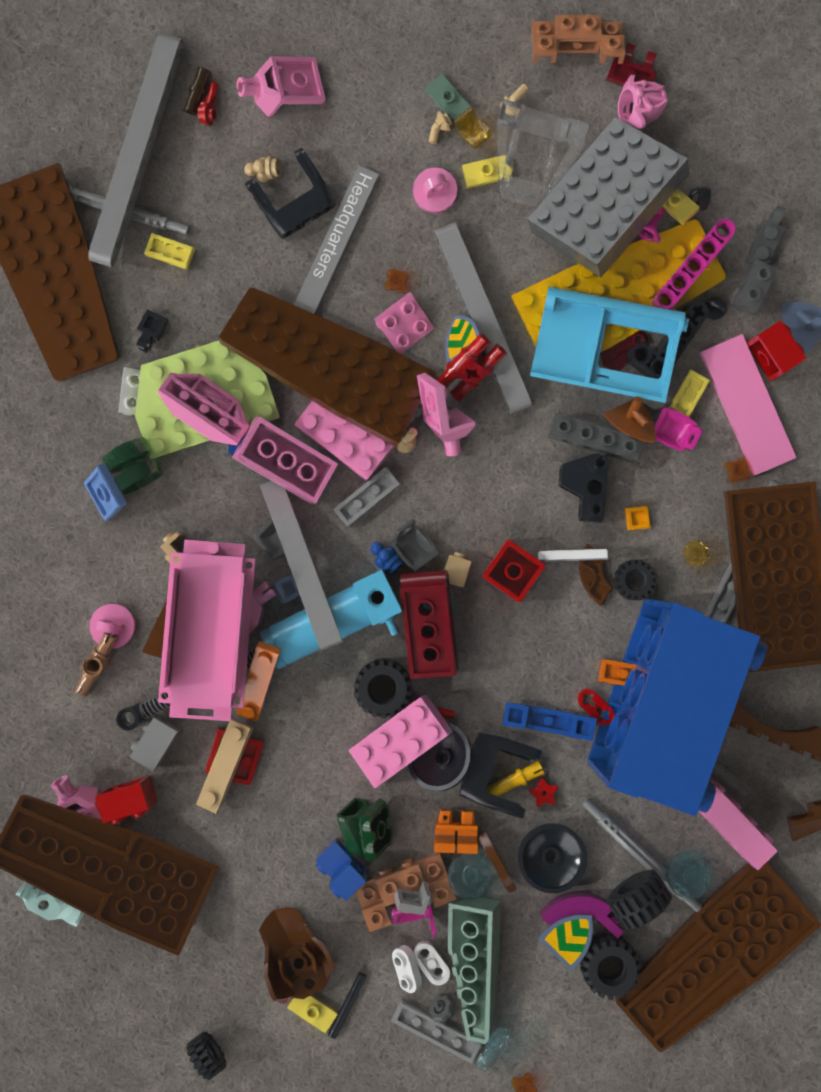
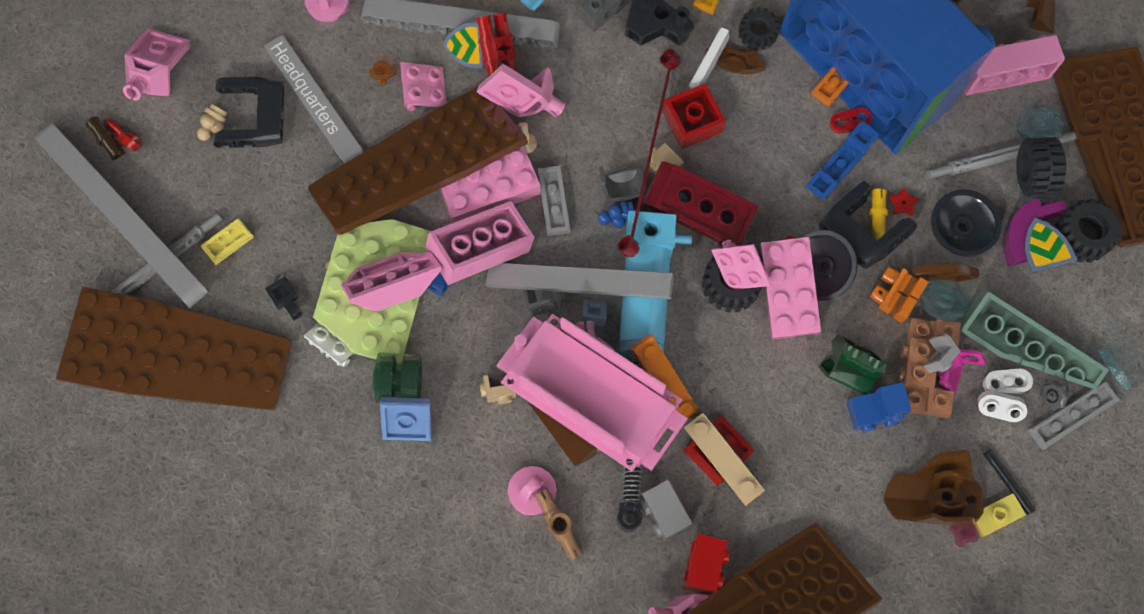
camera: 60 degrees left, 15 degrees down
none -> dark red piece [617,49,680,257]
none -> bright pink hinge [711,240,771,290]

